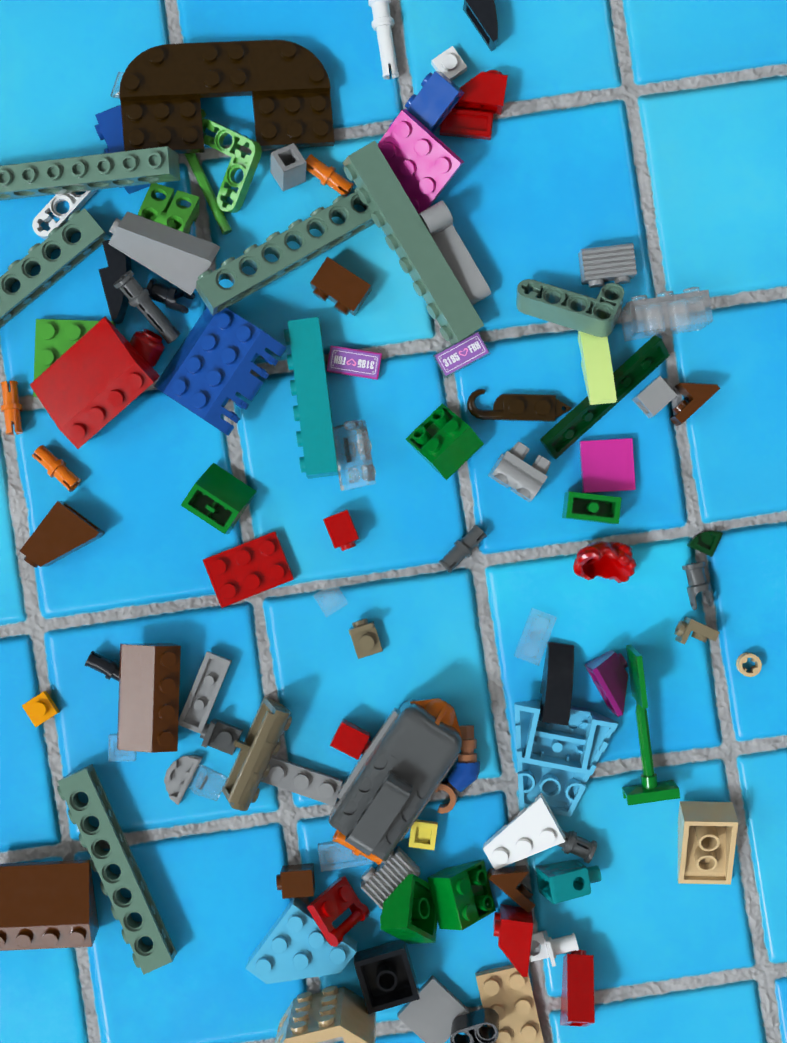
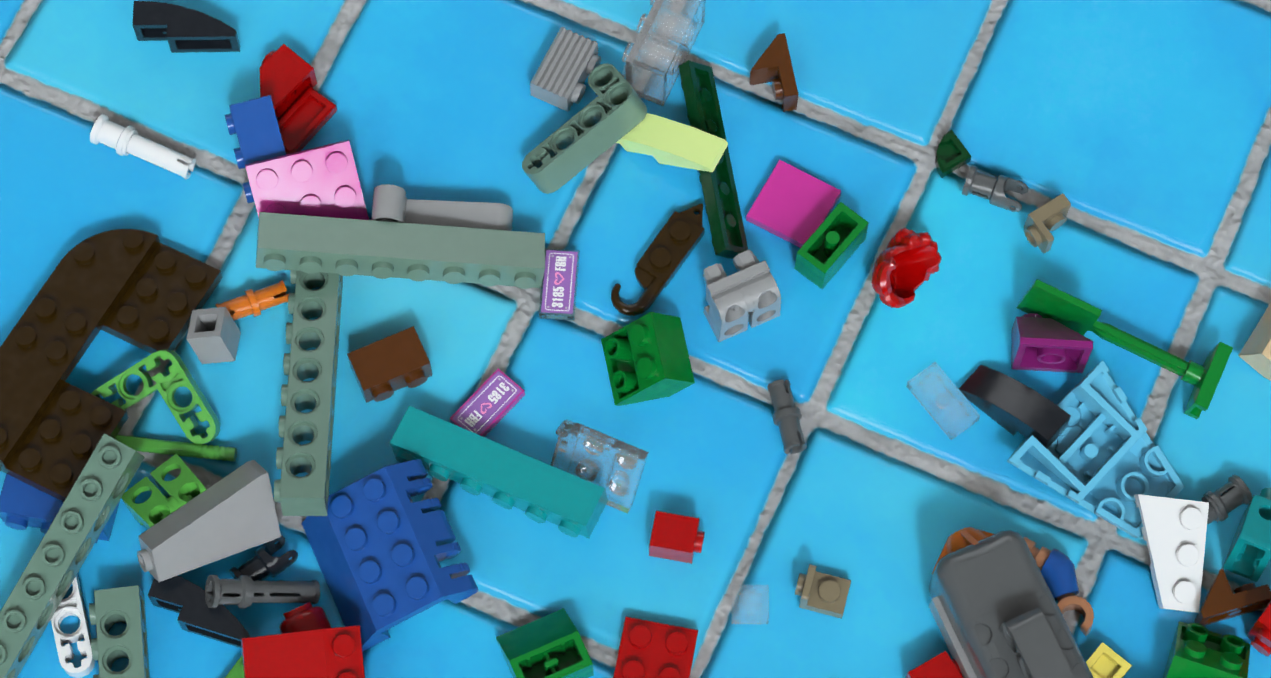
camera: 55 degrees left, 20 degrees down
white plate [431,46,467,81] -> none
light grey brick [632,376,677,418] -> none
tan bush [736,652,762,677] -> none

